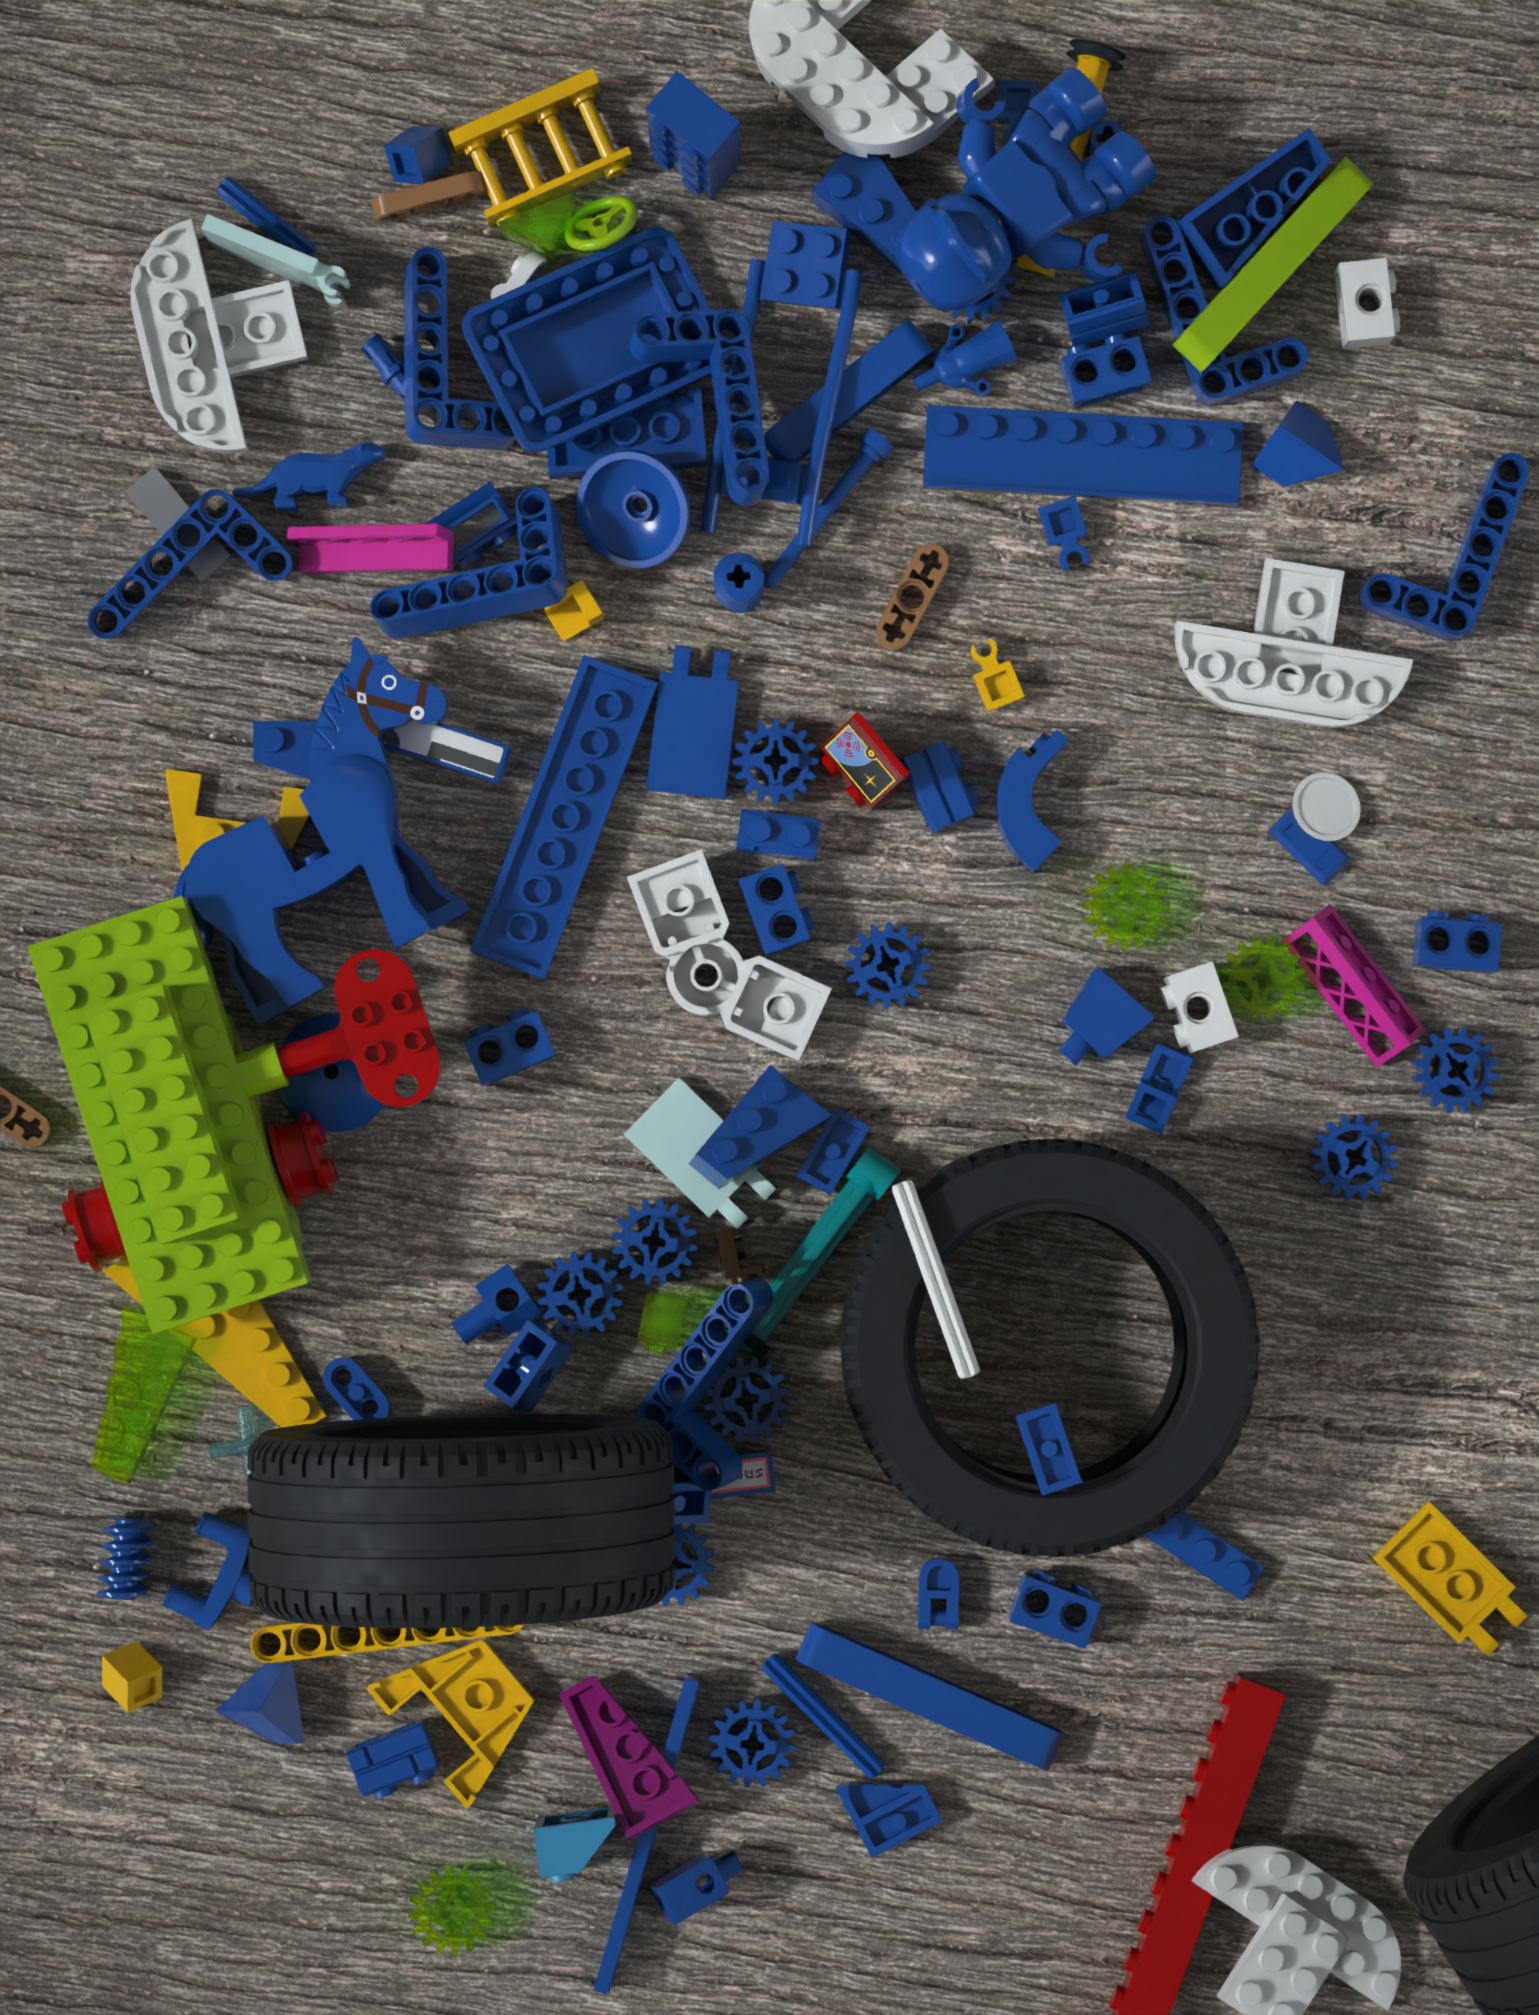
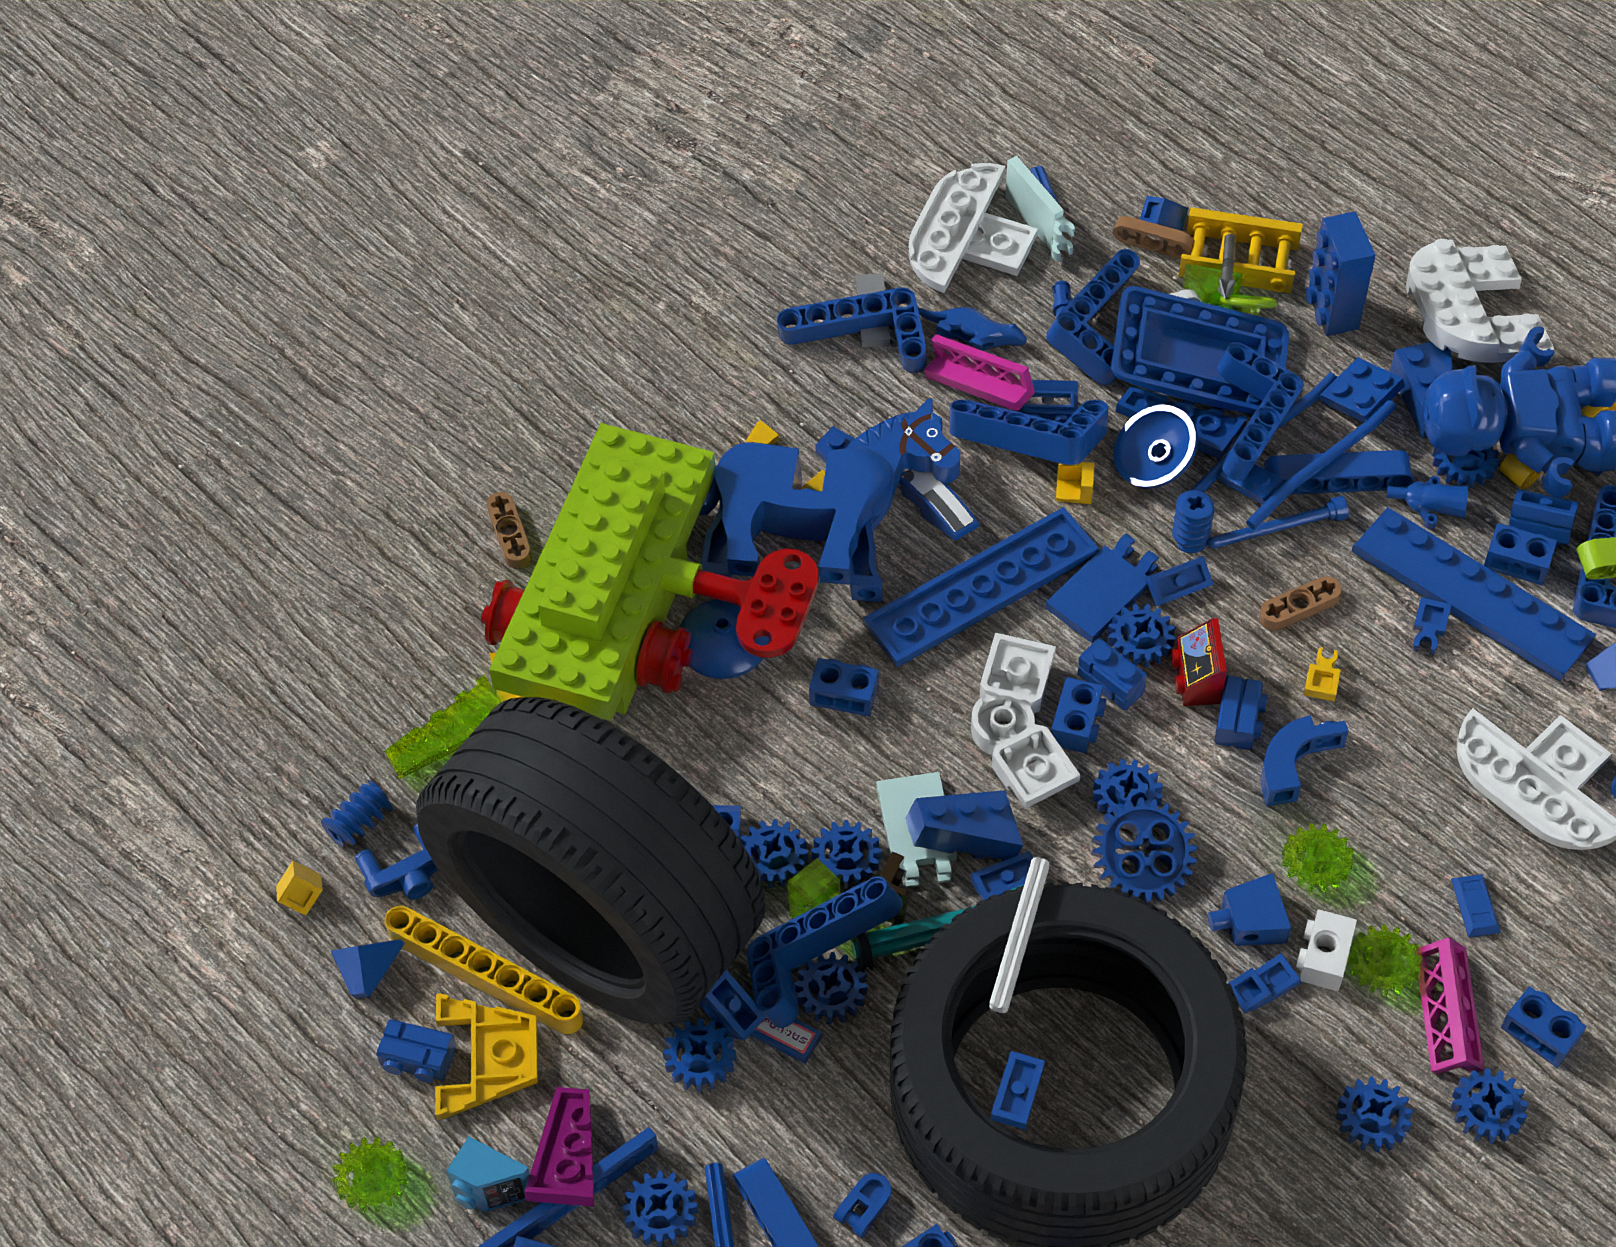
camera: 40 degrees right, 30 degrees down
white piece [1293,772,1361,841] -> none
none -> blue gear [1091,798,1198,904]
none -> blue plate [1145,556,1214,606]
none -> flat silver piece [1217,234,1236,299]

